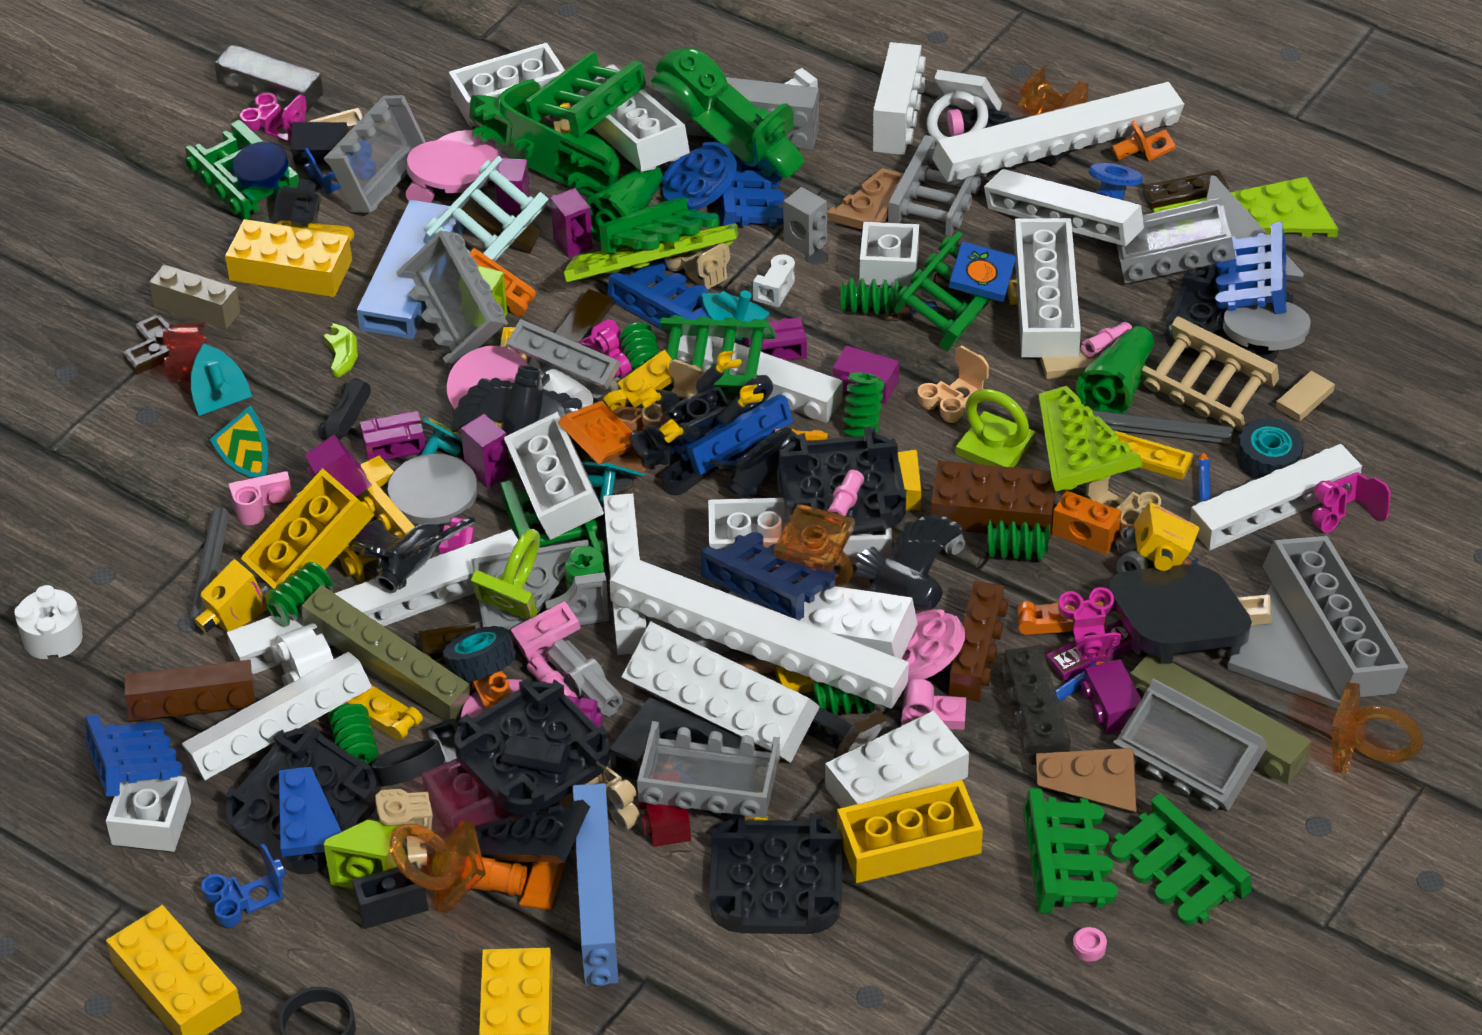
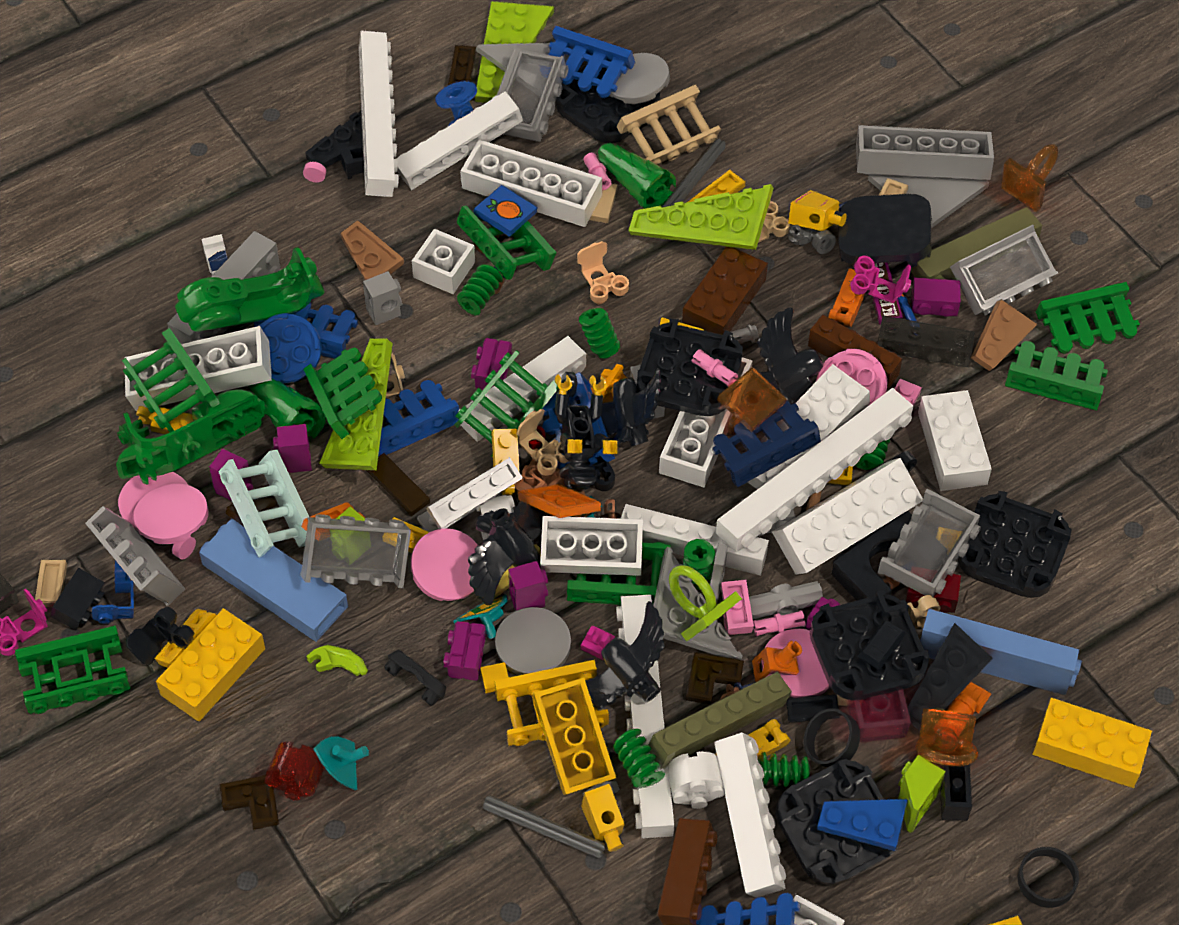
camera: 70 degrees left, 10 degrees up
dark tan brick [149,265,241,330] -> none
blue piece [201,843,286,928] -> none
shield [210,406,268,478] -> none
bright pink plate [229,471,293,525] -> none
clear blue tile [233,142,288,189] -> none
magenta brick [305,435,372,497] -> none
tan piece [375,789,433,869] -> none
black wheel [443,626,516,682] -> none
white brick [449,43,565,127] -> none
dark pink piece [578,319,632,378] -> none
green piece [619,322,660,375] -> none
teal shield [701,290,770,343] -> none
white leg [753,254,795,308] -> none
magenta brick [833,345,899,404] -> none
dark brown tile [834,711,887,758] -> none
yellow brick [837,780,983,883] -> none
white brick [873,42,926,155] -> none
light grey fence [888,135,988,237] -> none
white tile [927,70,1002,143] -> none
lime tile [955,389,1036,468] -> none
green piece [987,519,1050,561] -> none
clear orange tile [1018,65,1089,116] -> none
orange brick [1052,491,1122,555] -> none
bright pink tile [1073,927,1107,961] -> none
orange bracket [1111,120,1176,162] -> none
white brick [1190,444,1362,551] -> none
blue piece [1197,453,1211,502] -> none
black wheel [1236,418,1304,478] -> none
tan tile [1276,371,1335,422] -> none
dark pink piece [1312,472,1391,533] -> none

